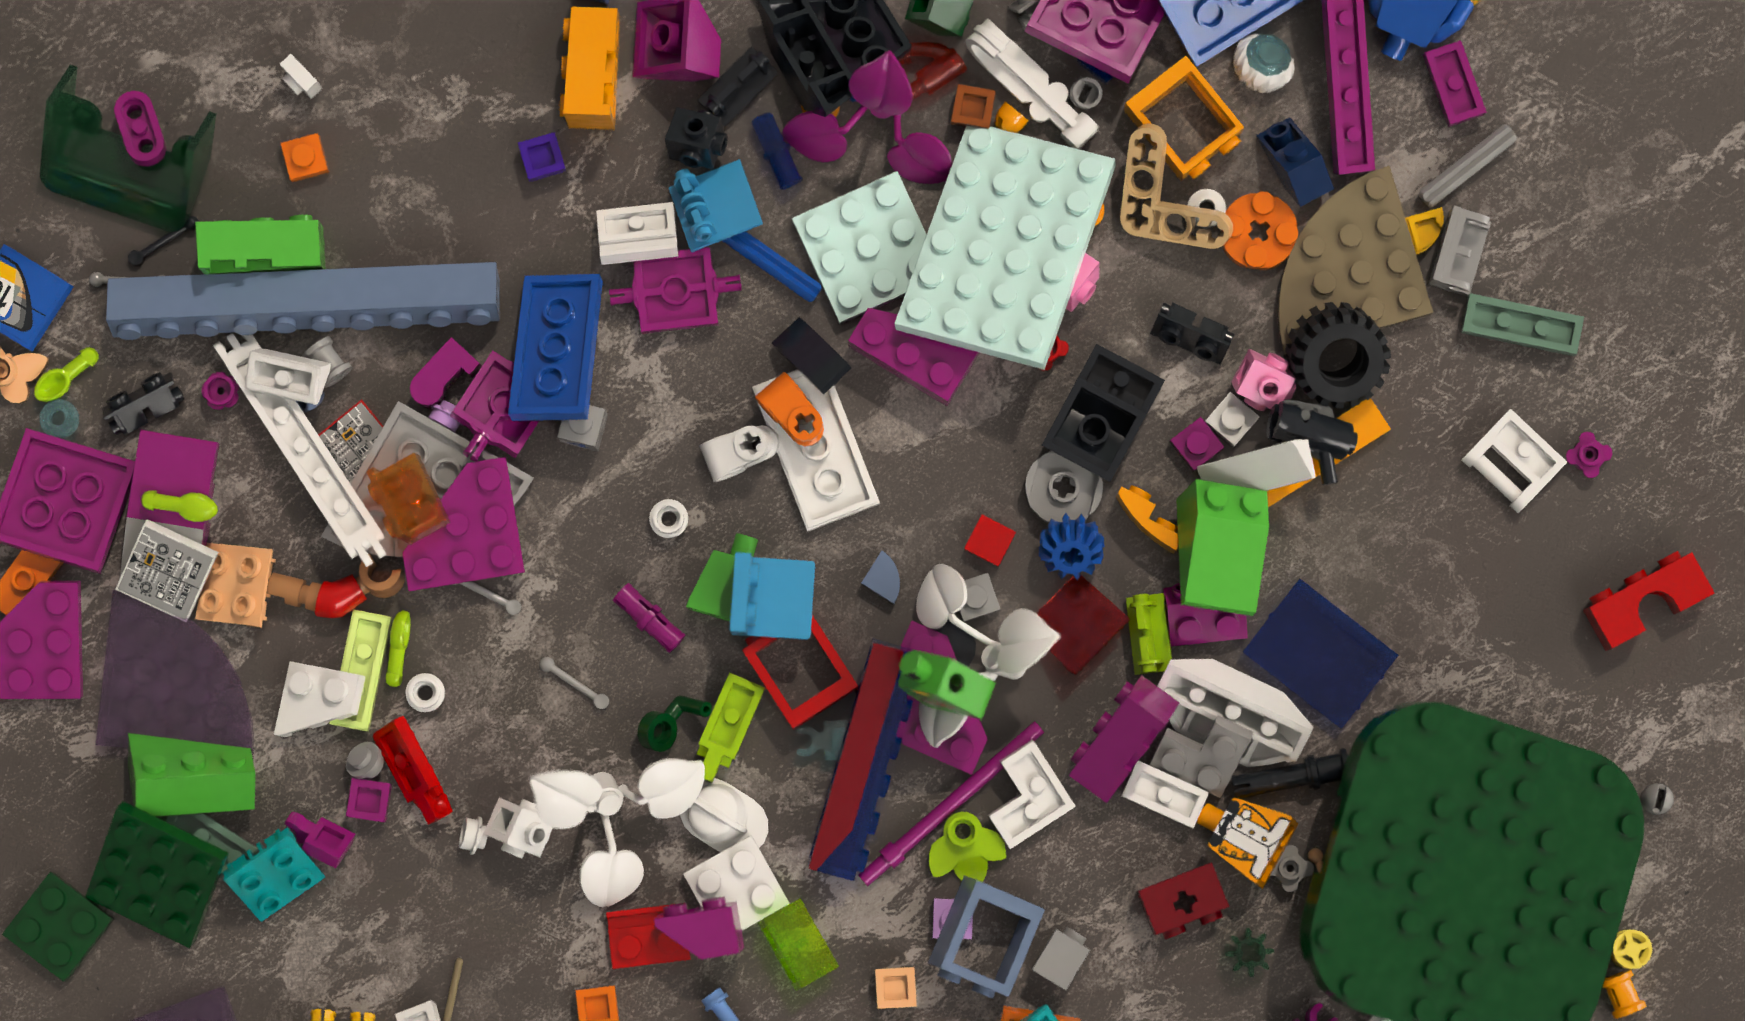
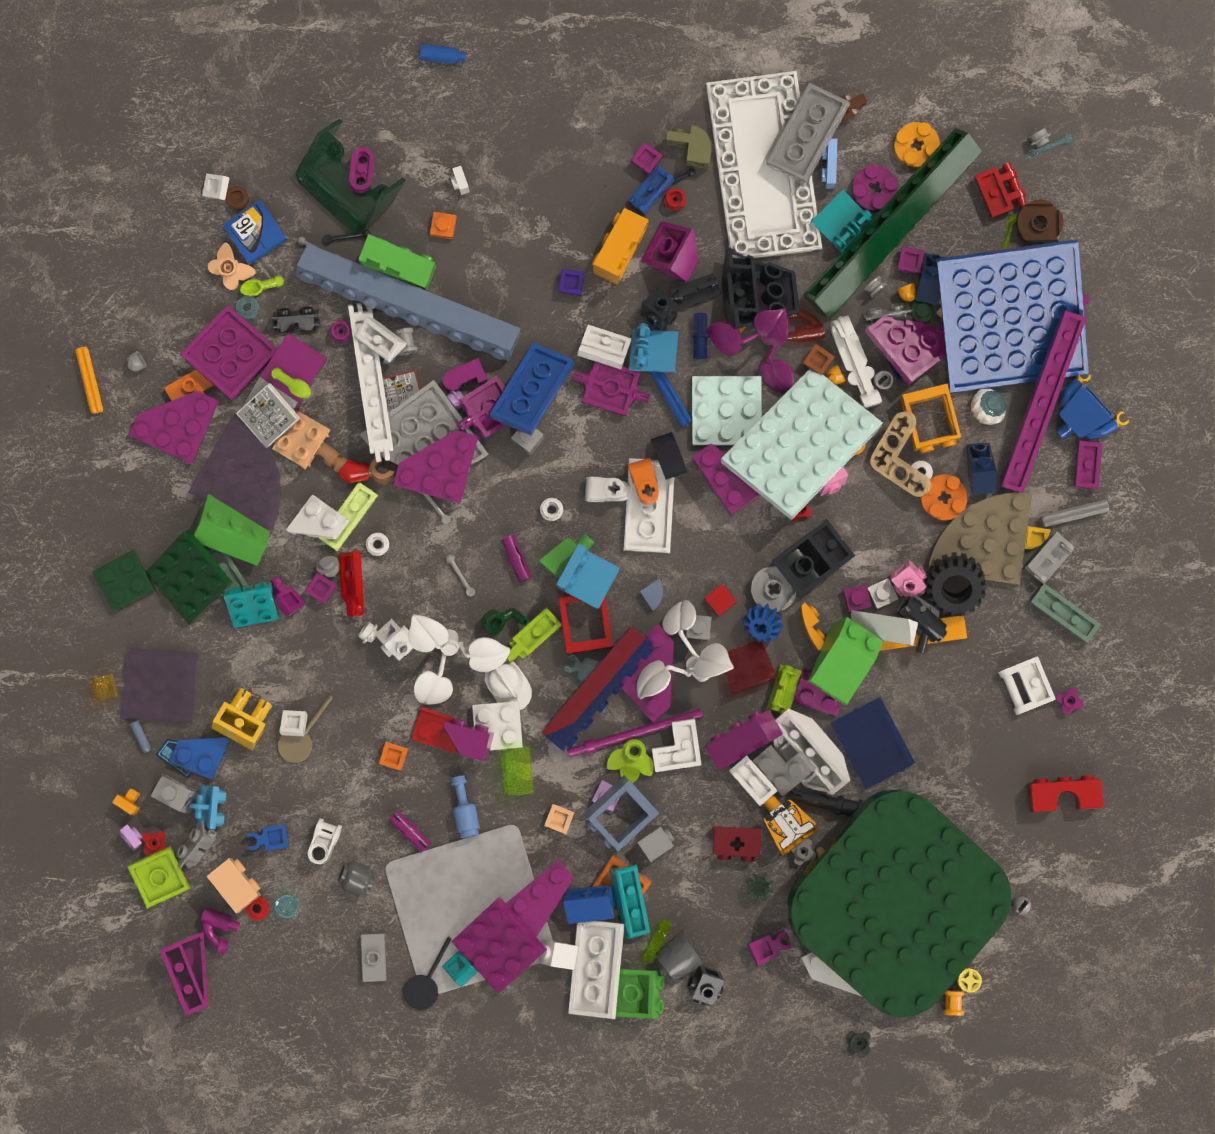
camera: 25 degrees right, 0 degrees up
clear orange bracket [366,453,451,545] -> none
lime piece [386,610,411,687] -> none
bright green torso [898,650,996,719] -> none
black hinge [1150,302,1234,365] -> none

